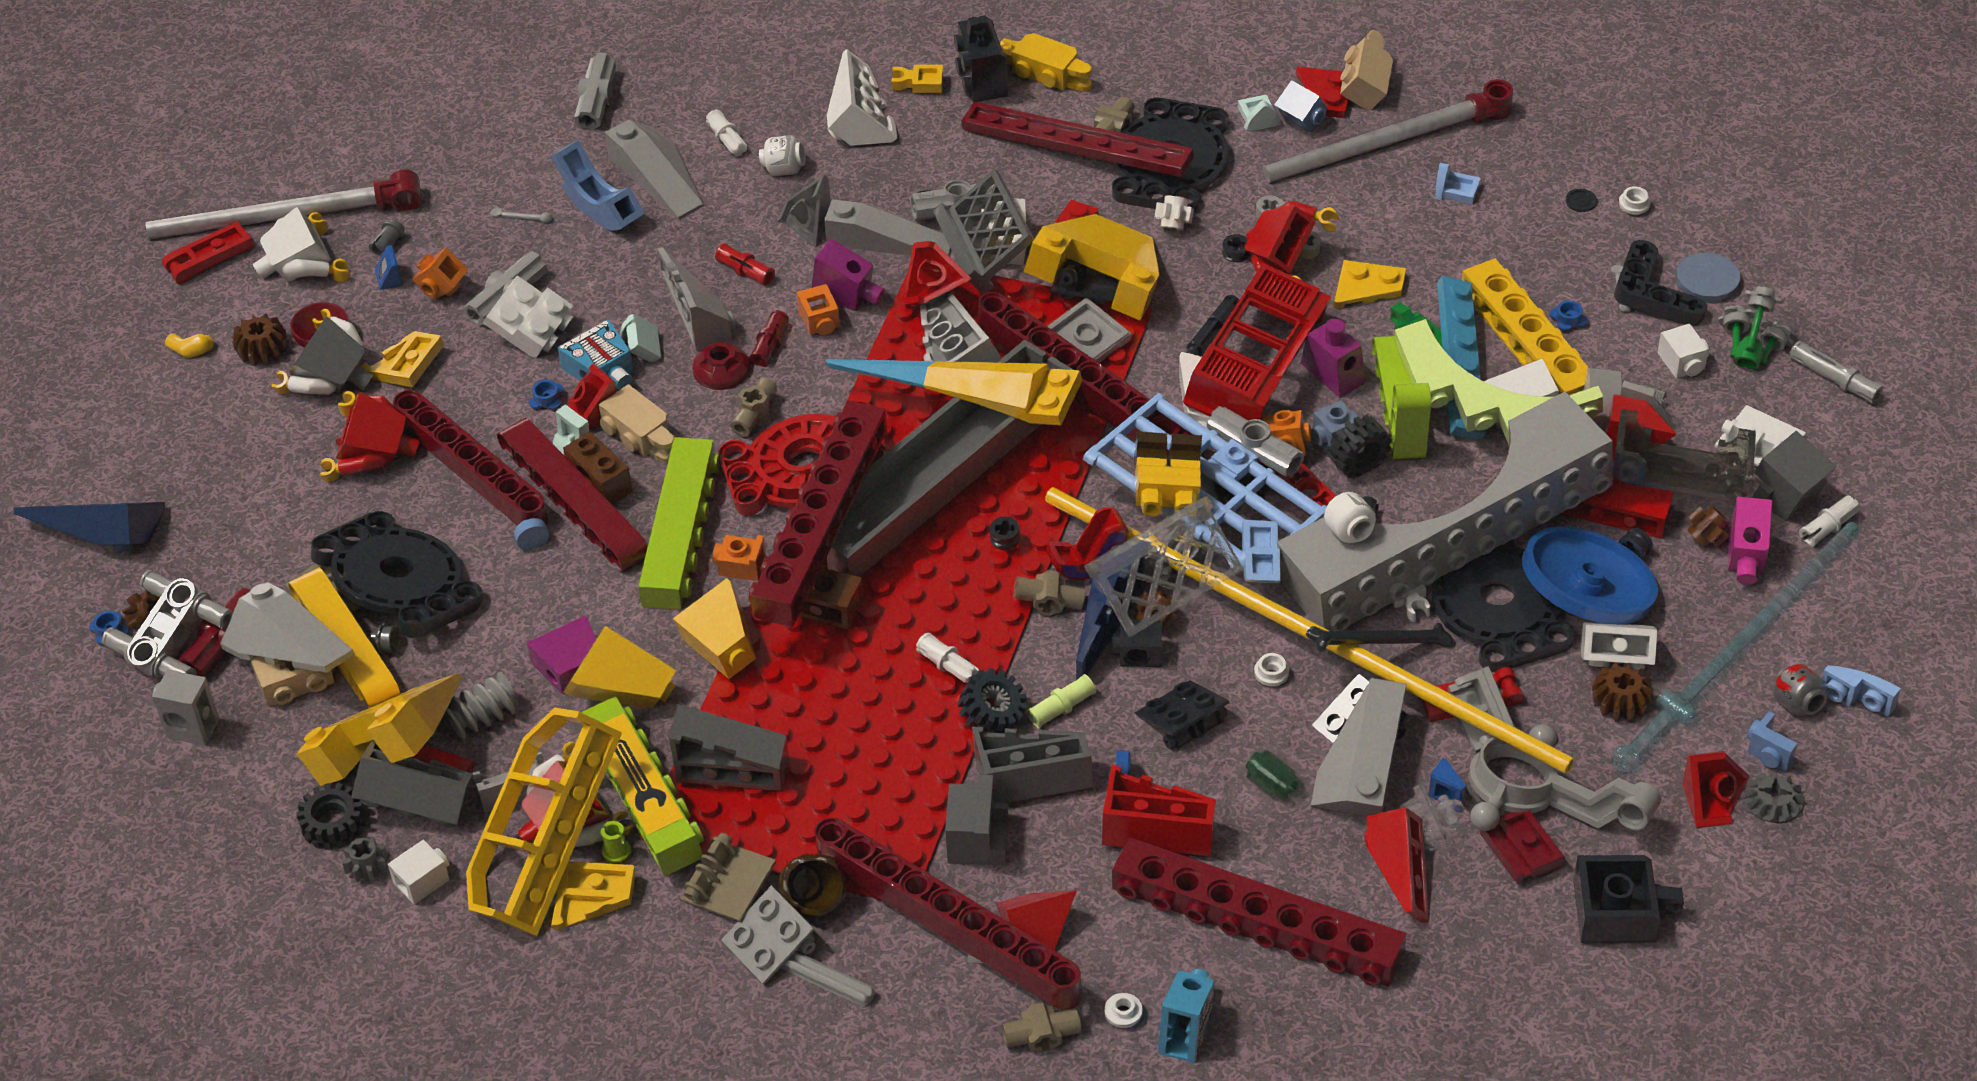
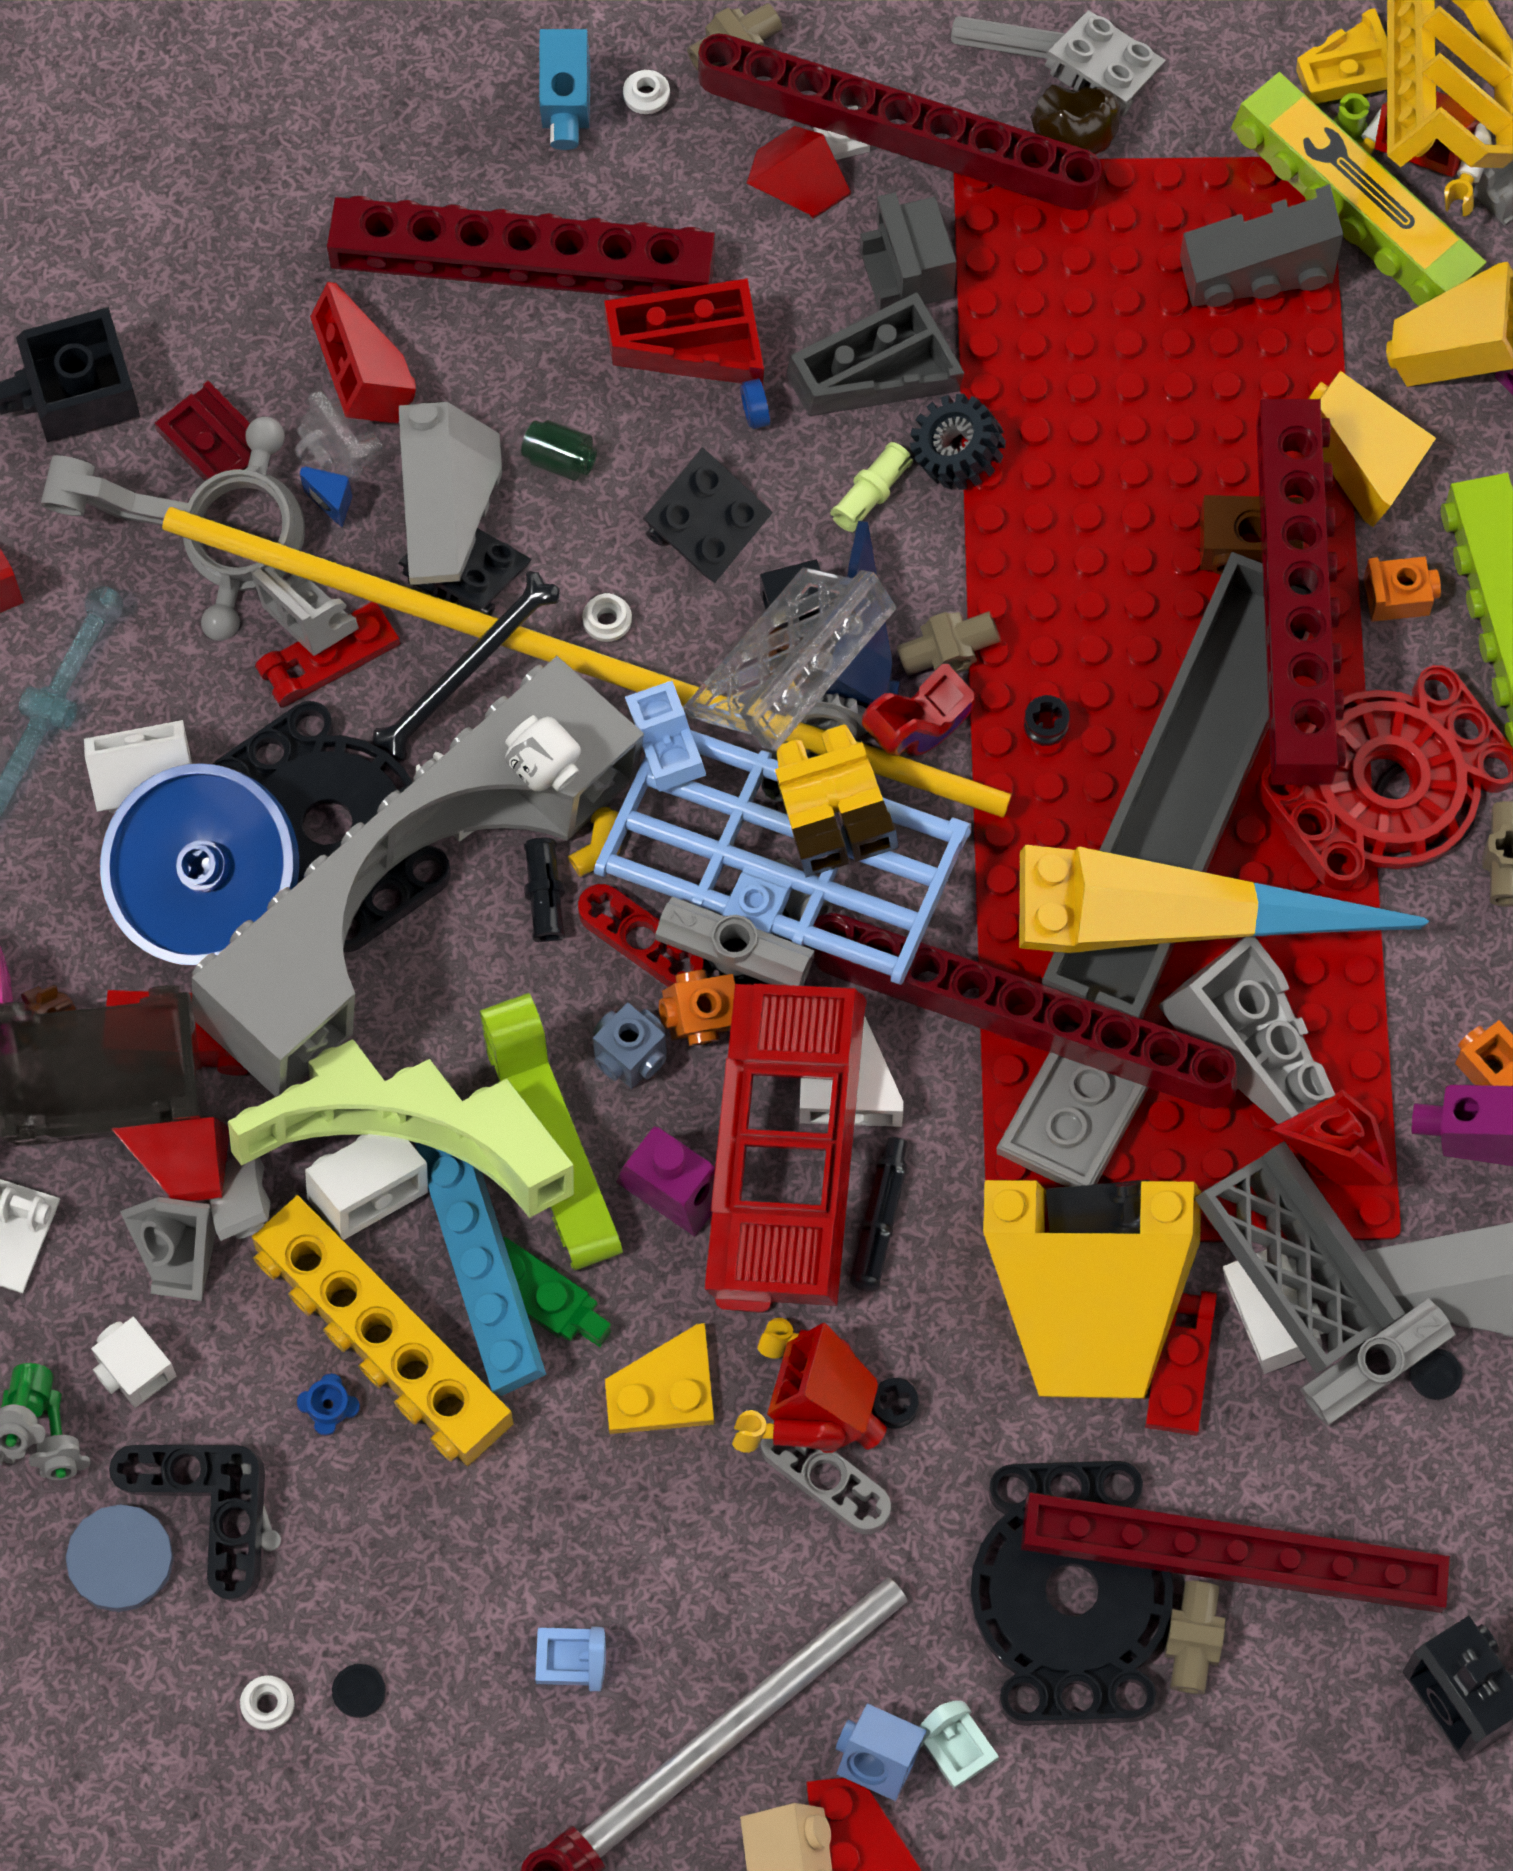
camera: 160 degrees right, 20 degrees up
dark tan hinge [681,833,777,922] -> none
white axle [916,633,979,683] -> none
yellow hinge [1000,33,1092,92] -> none
white gear [1154,196,1194,231] -> none
black tyre [1328,415,1392,478] -> none
reddish brown gear [1592,662,1653,722] -> none
black bush [1618,528,1653,559] -> none

